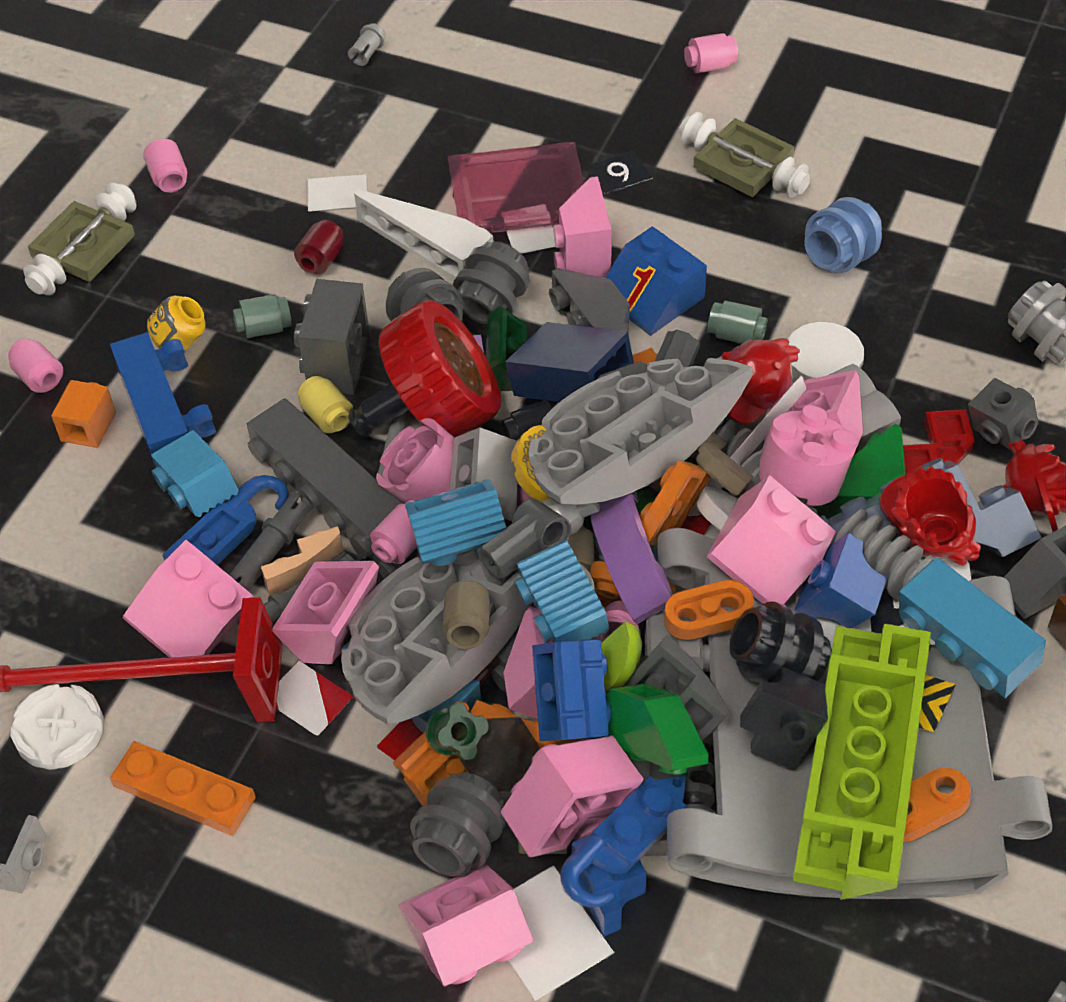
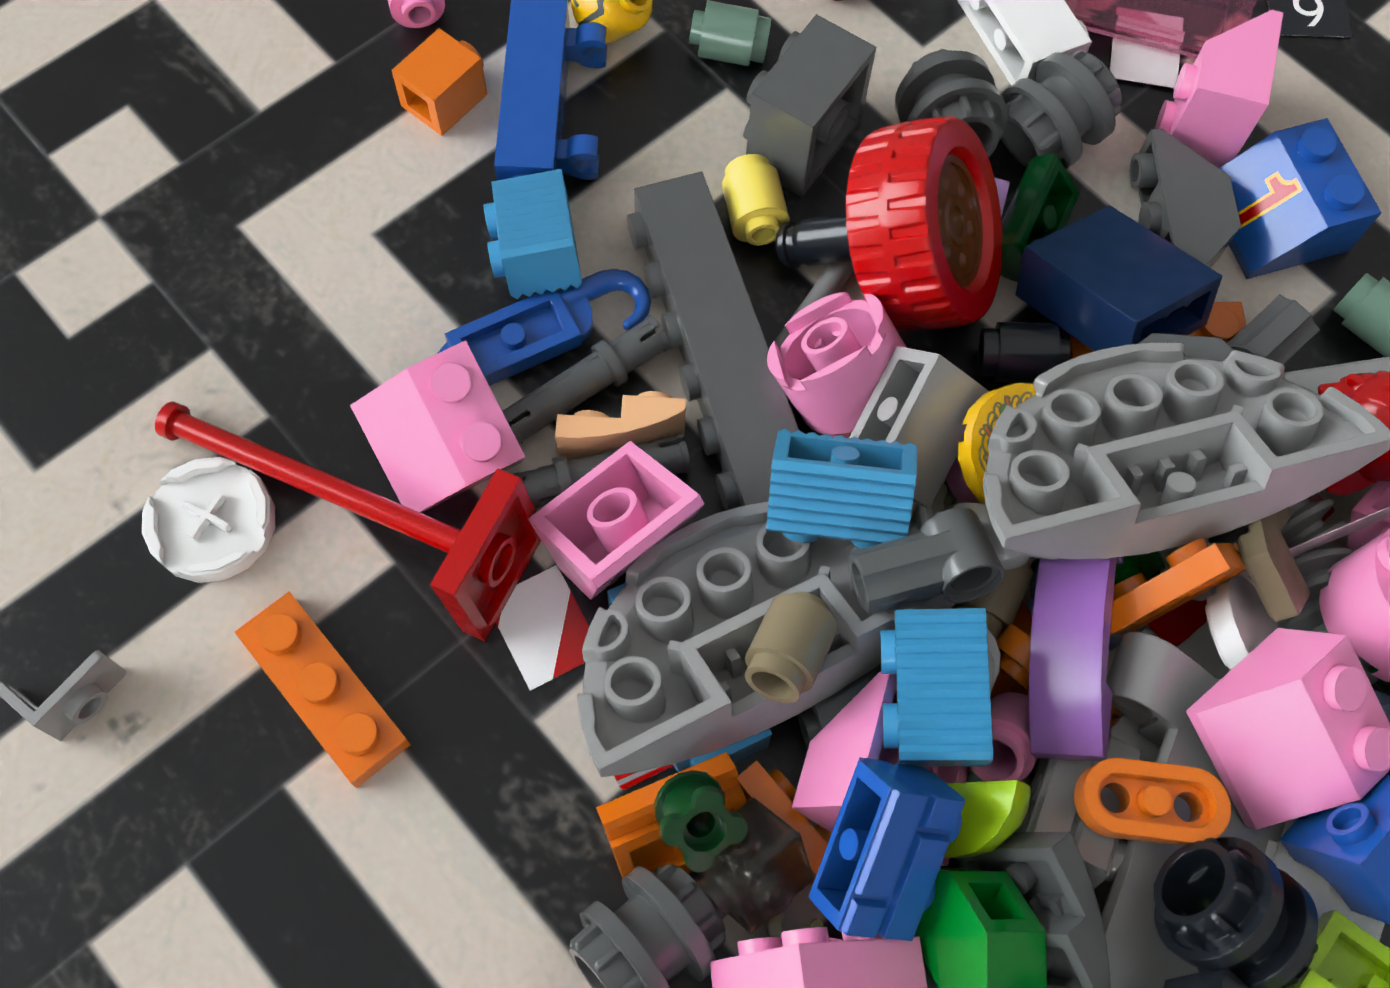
camera: 20 degrees right, 15 degrees up
bright pink brick [370,500,417,564] -> none

